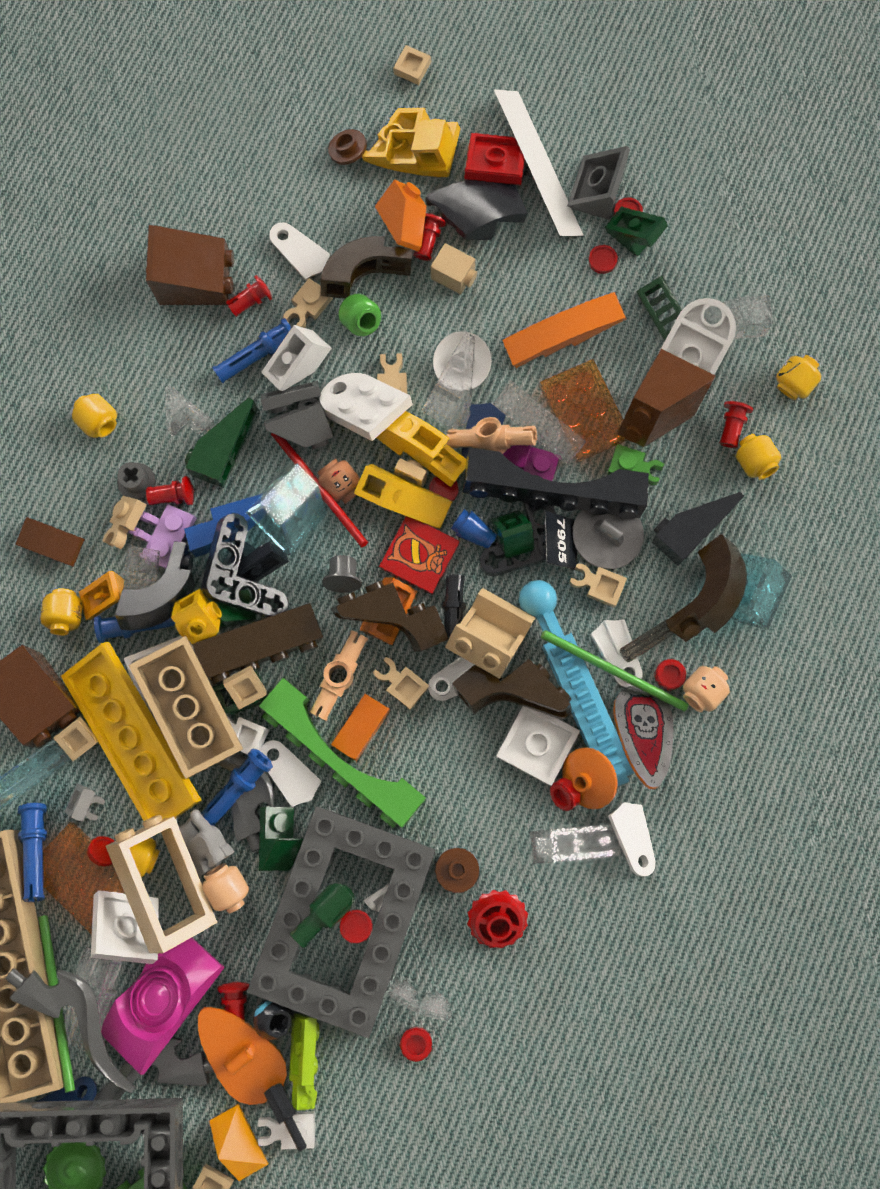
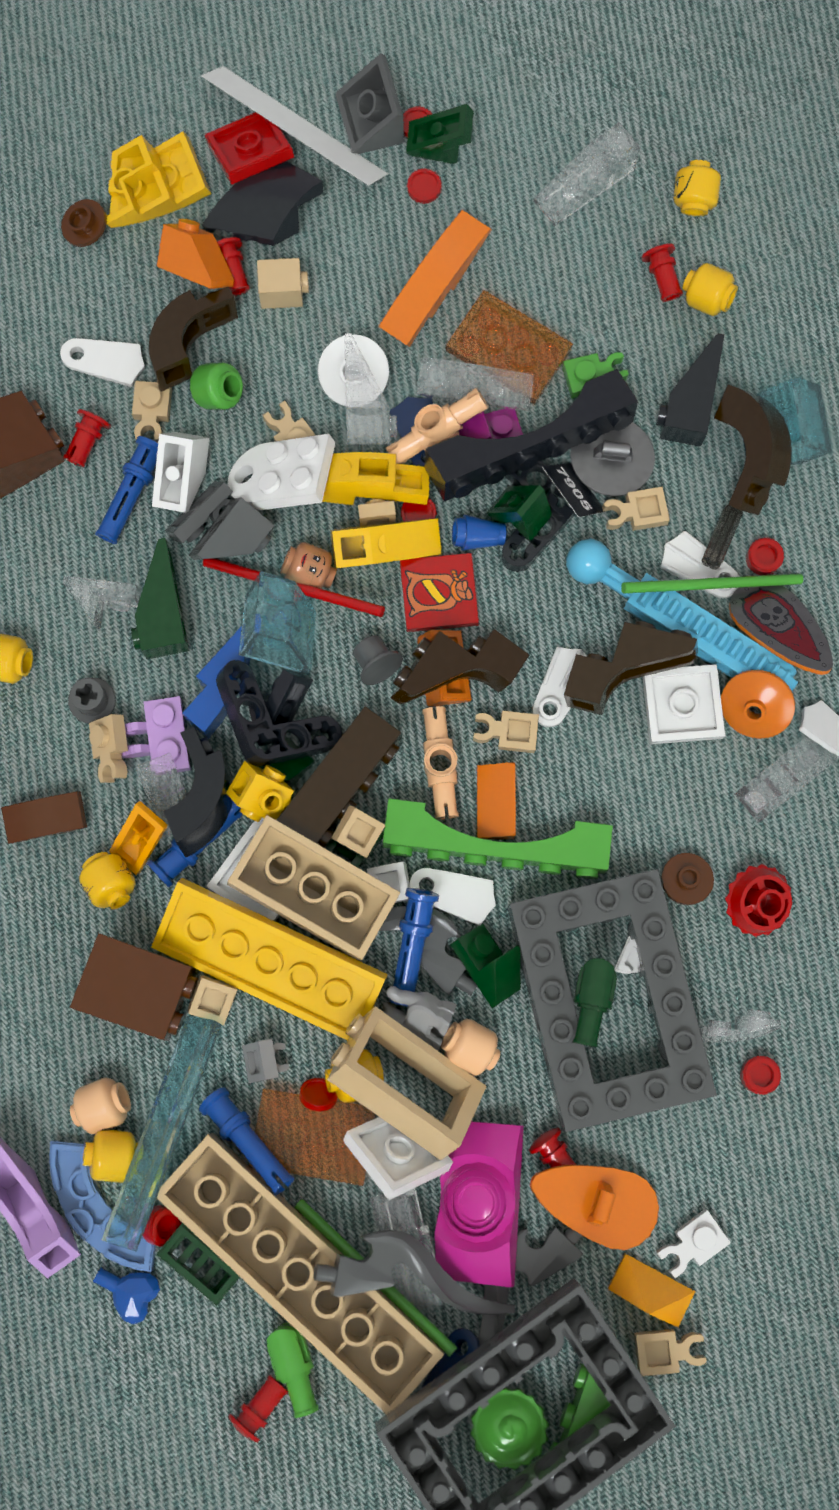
camera: 40 degrees left, 0 degrees up
red pin [146,476,194,506] -> none
black piece [253,1000,294,1040] -> none
black axle [264,1083,307,1151] -> none
lime hinge [289,1013,320,1110] -> none
red piece [340,910,373,943] -> none
tan plate [393,45,431,85] -> none
yellow brick [411,119,454,167] -> none
black pin [442,574,466,637] -> none
tan panel [445,588,536,679] -> none
red tile [550,778,581,811] -> none
reddish brown slope [617,349,716,447] -> none
dark green slope [636,275,682,341] -> none
white plate [659,298,736,374] -> none
light nougat head [683,666,730,712] -> none

